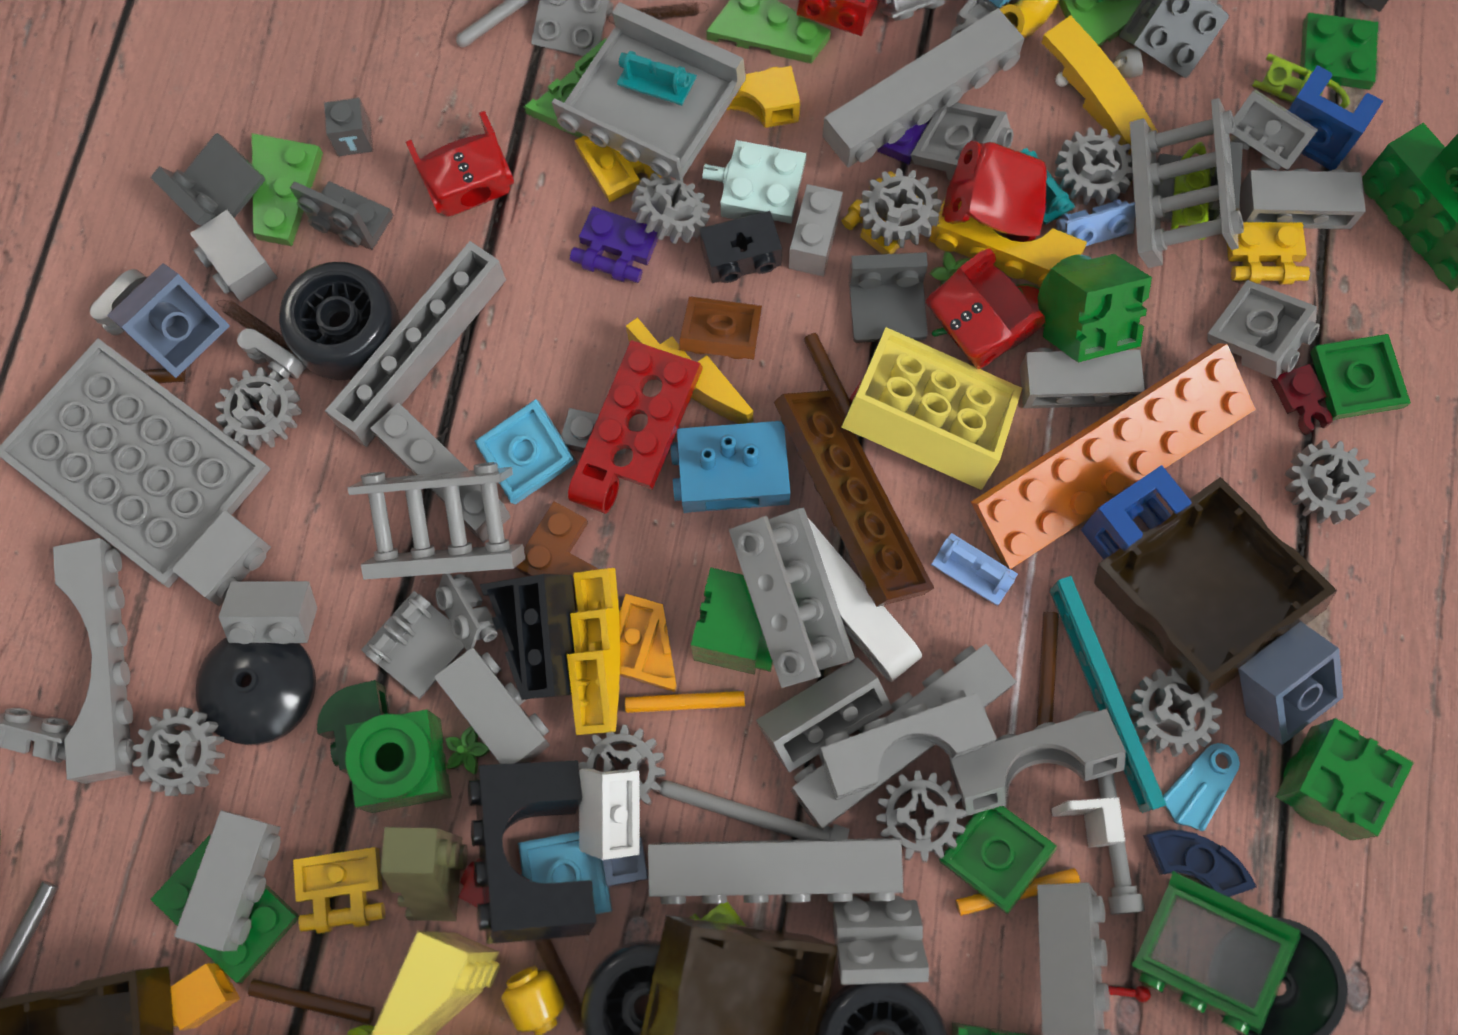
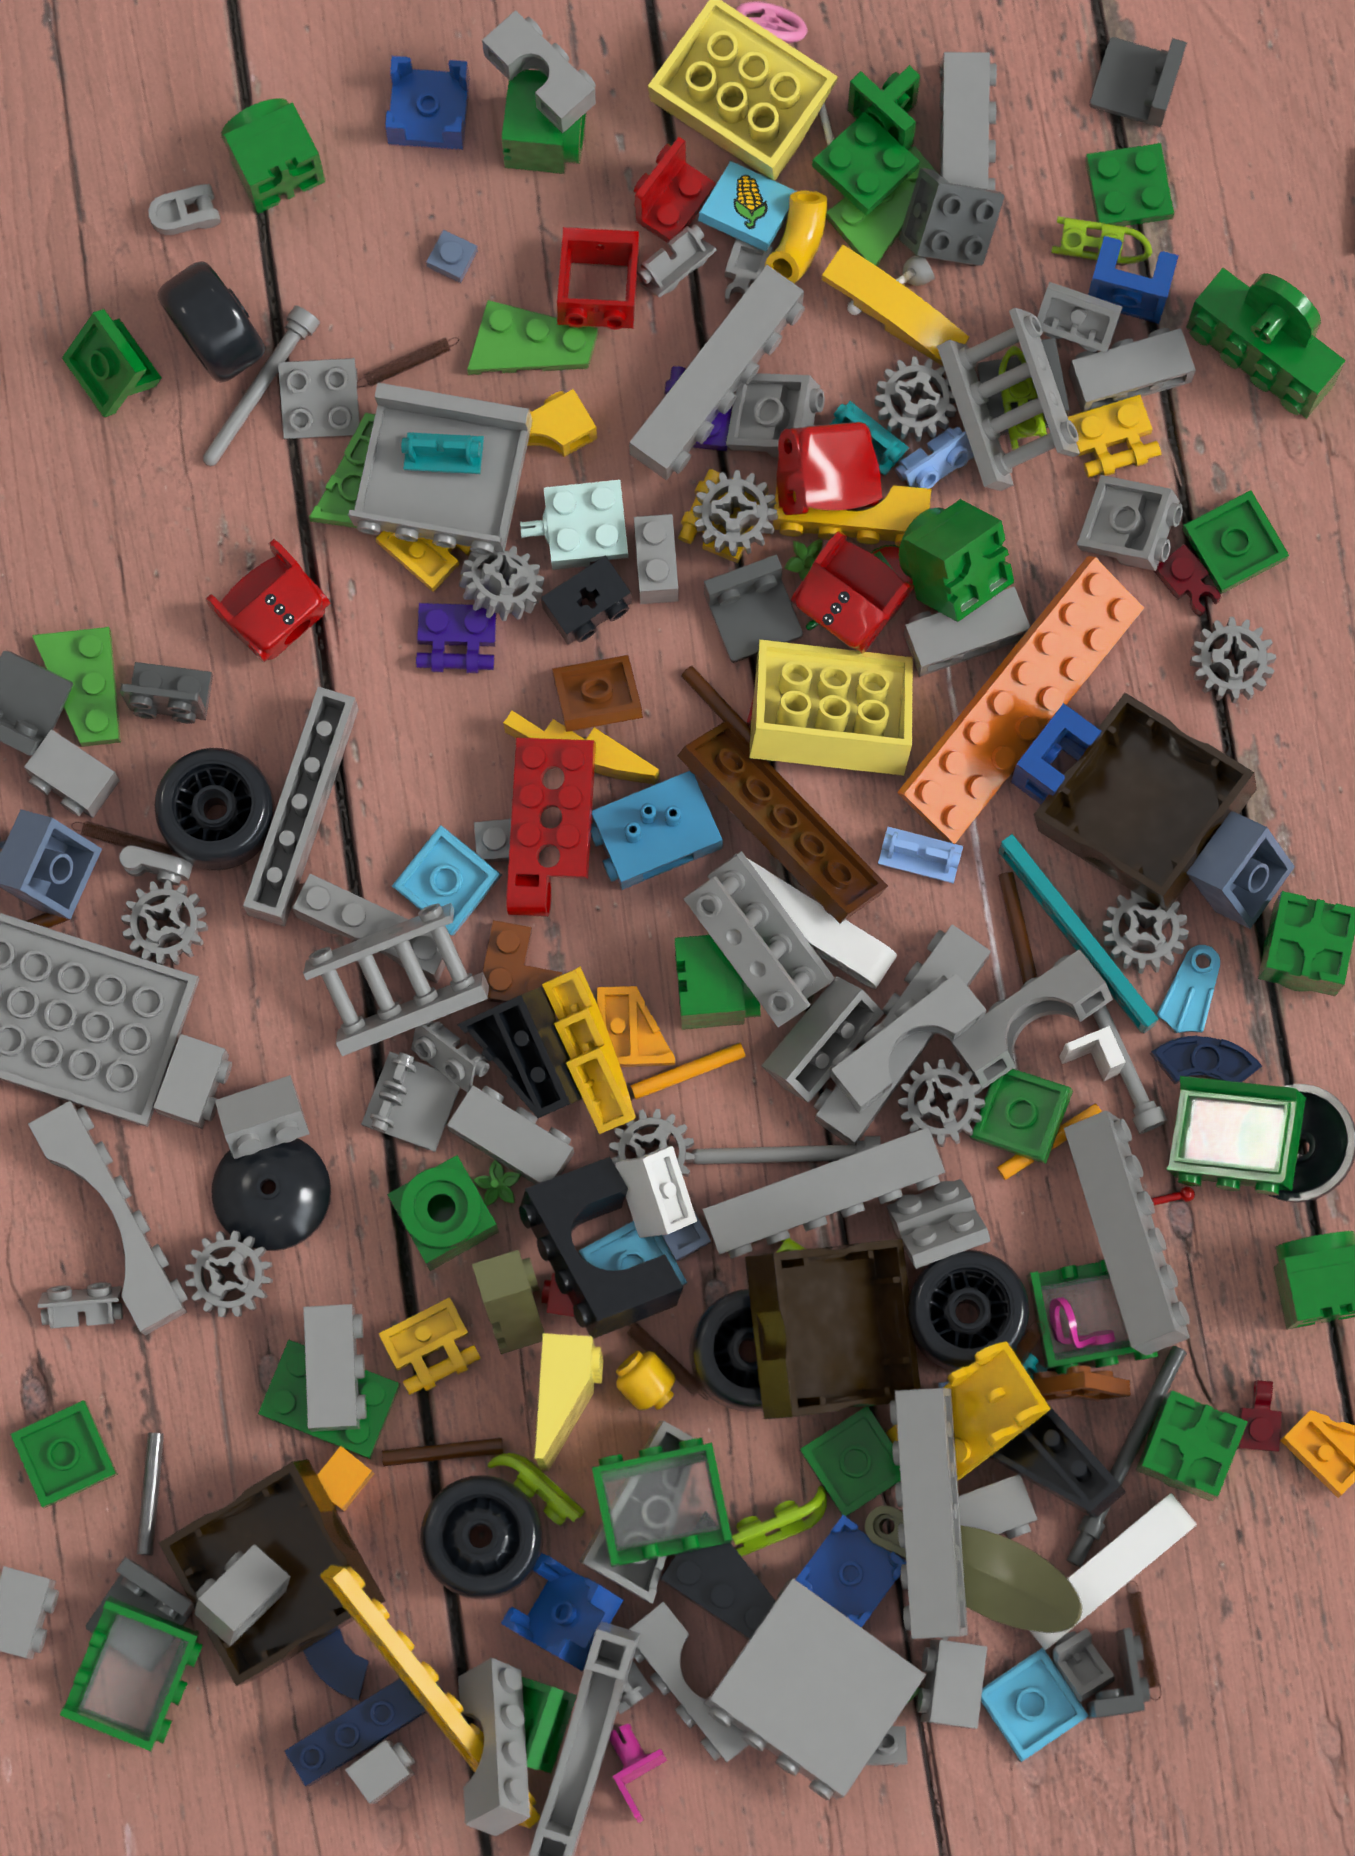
camera: 20 degrees left, 5 degrees up
dark green brick [317,680,389,774] -> none
dark grey brick [324,98,373,157] -> none

